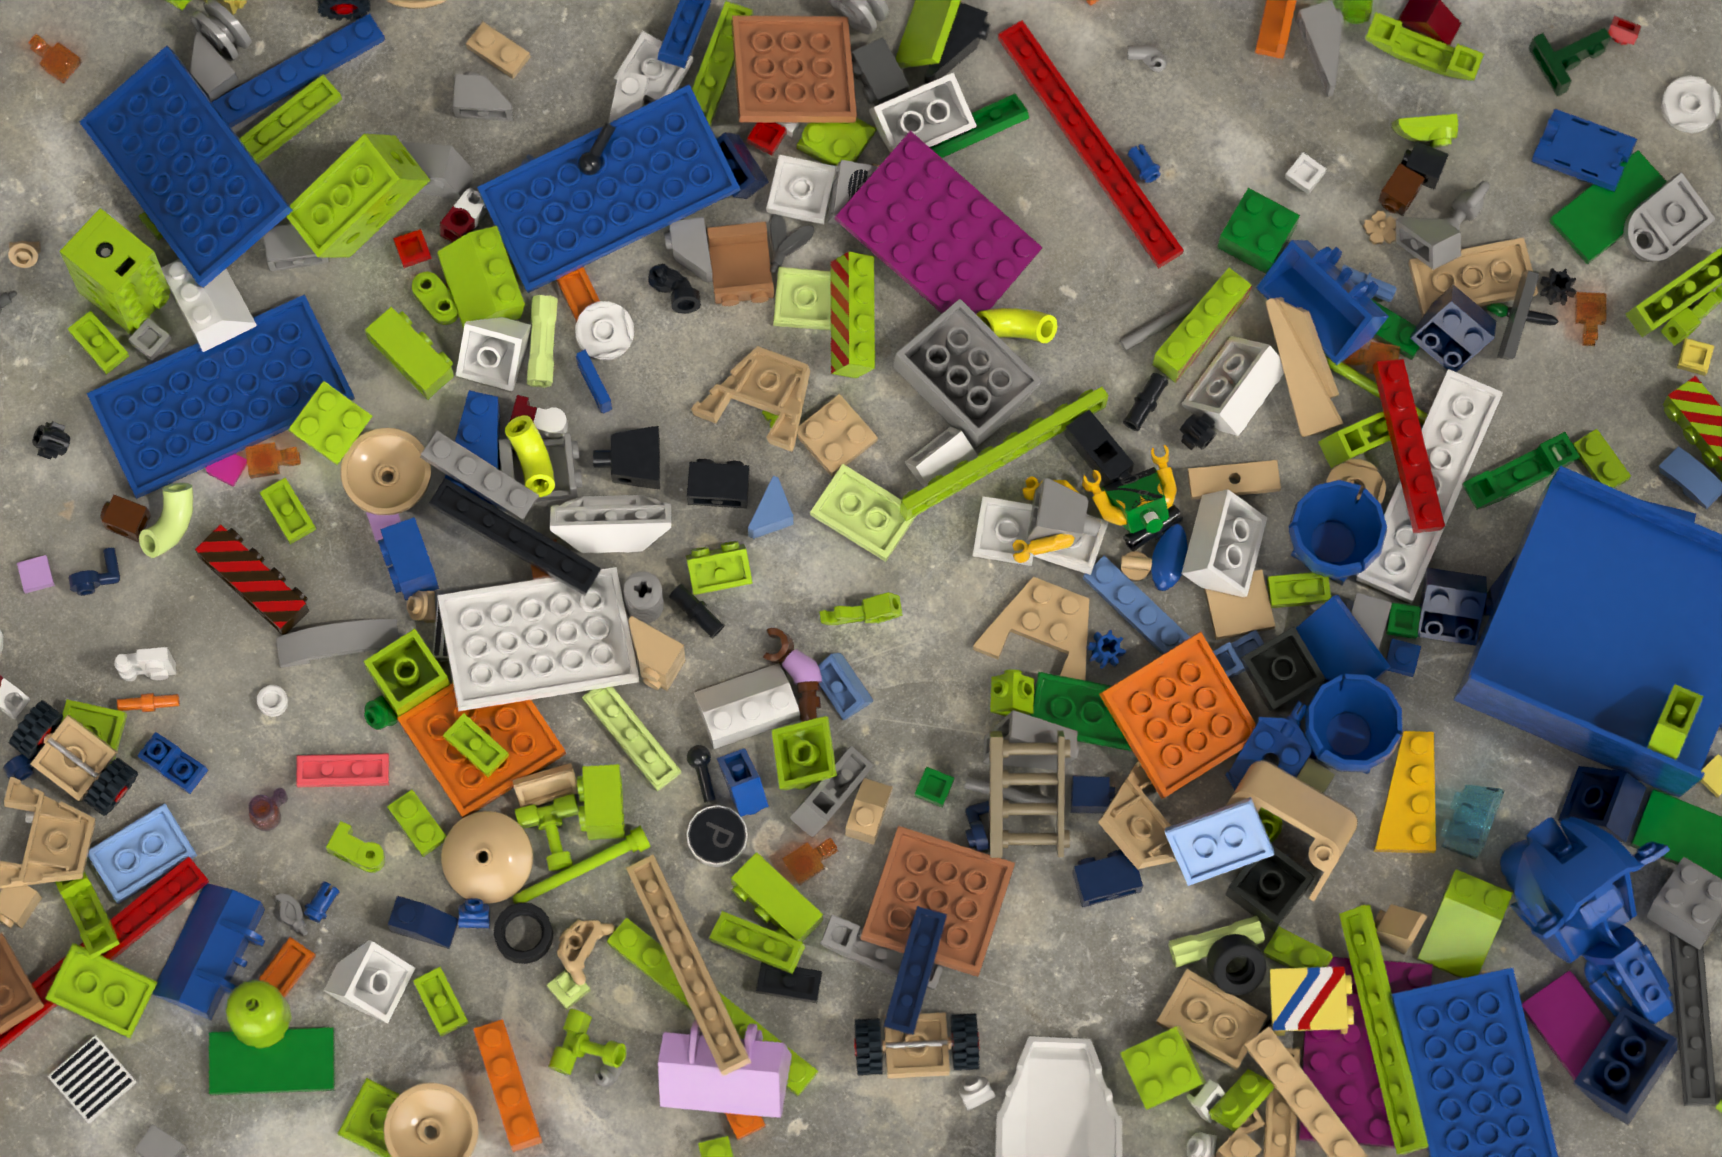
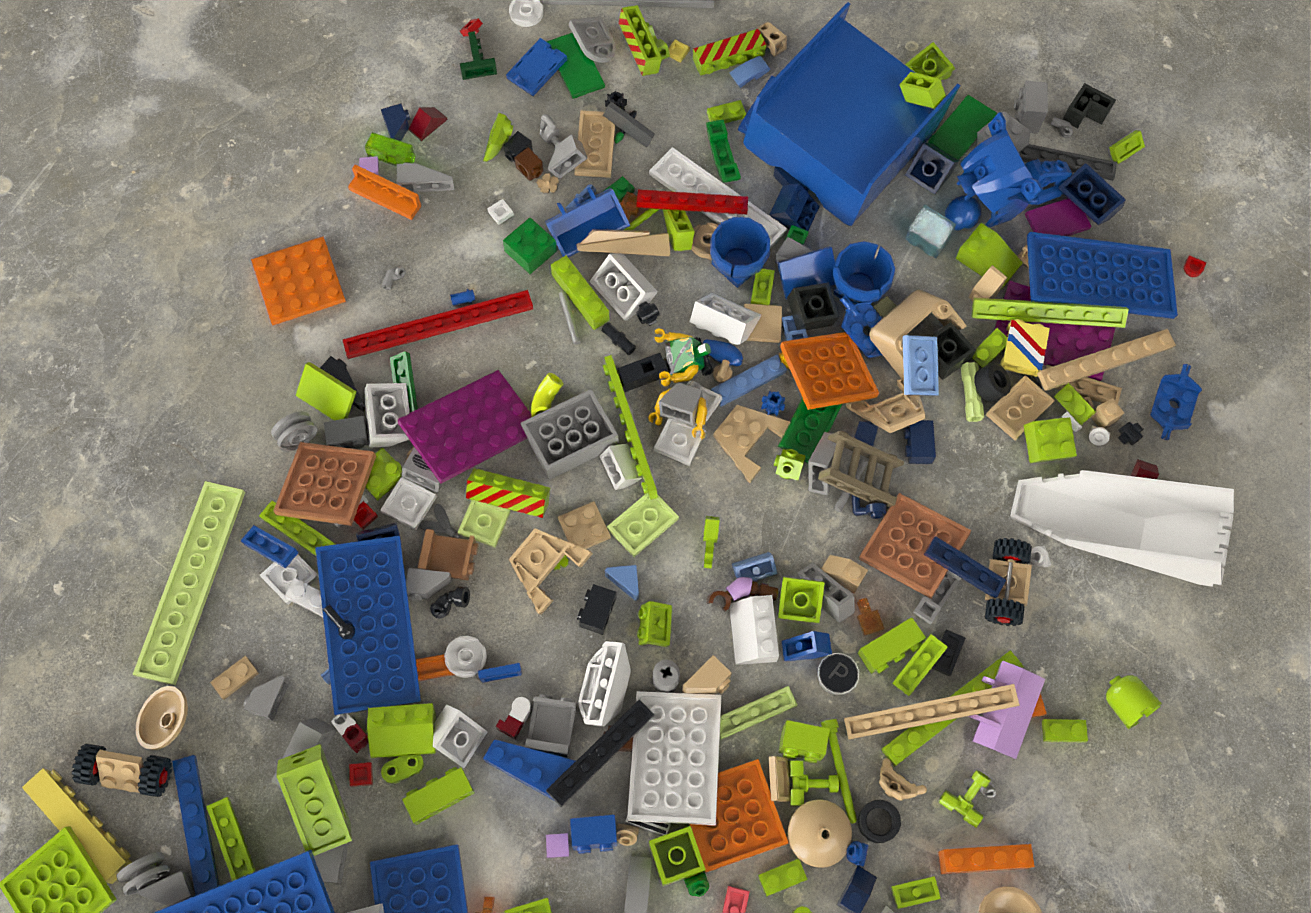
camera: 75 degrees left, 5 degrees down
lime brick [288,381,373,465] -> none
tan dish [341,428,431,515] -> none
light grey plate [420,430,539,522] -> none
lime plate [443,713,509,778] -> none
neon yellow cylinder [505,415,555,497] -> none
yellowish green axle [527,295,558,388] -> none
yellowish green tile [547,969,591,1010] -> none
black torso [593,426,660,489] -> none
black pin [669,583,725,639] -> none
black bar [687,745,716,803] -> none
green plate [914,766,955,808] -> none
tan tile [1187,460,1281,500] -> none
lime slope [1365,12,1484,81] -> none
yellow wing [1374,731,1436,853] -> none
blue plate [1386,638,1421,677] -> none
dark blue slope [1410,284,1496,372] -> none
clear orange plate [1575,292,1606,346] -> none

